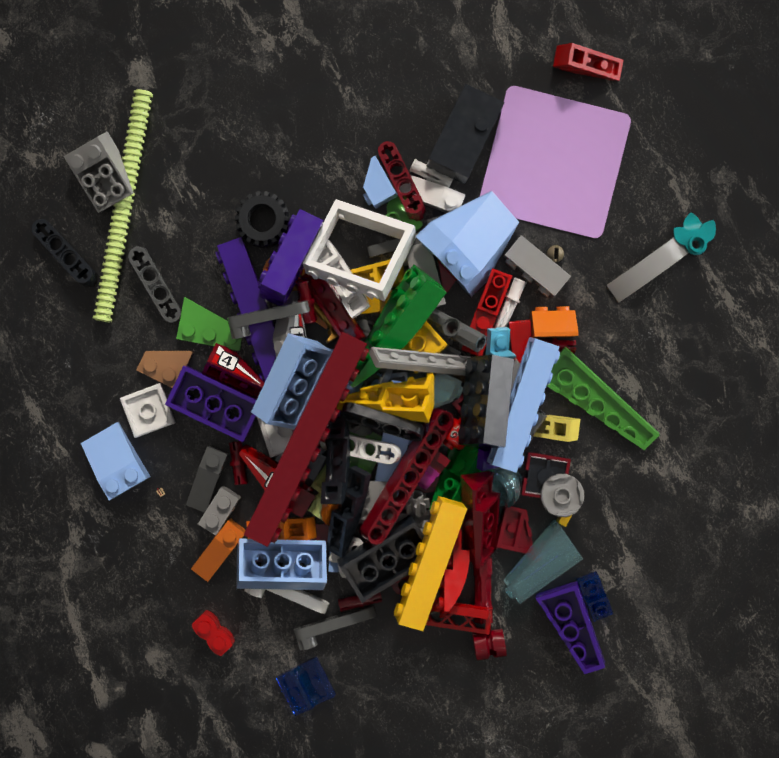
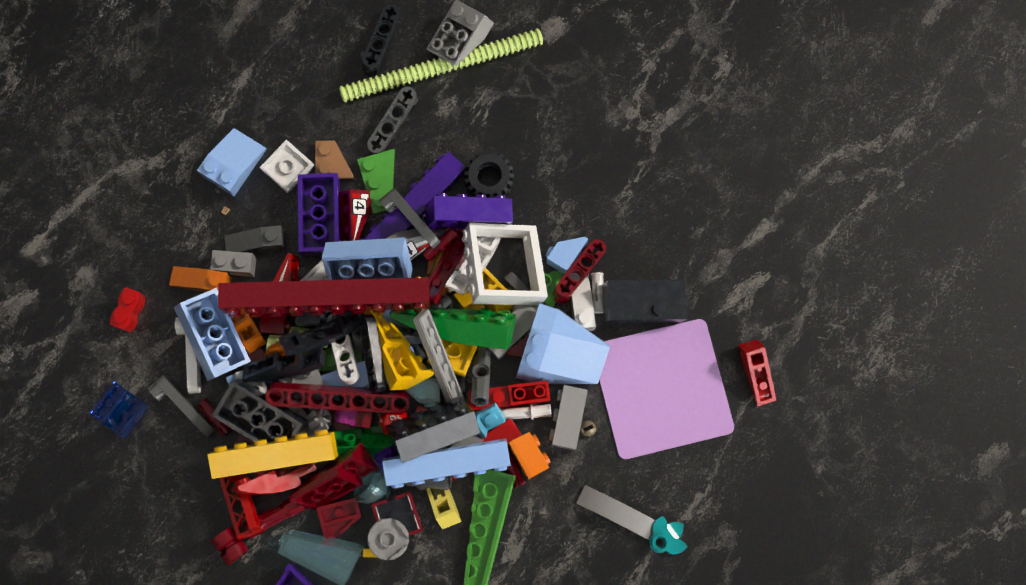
camera: 60 degrees right, 10 degrees down
dark red pin [229,441,248,485] -> none

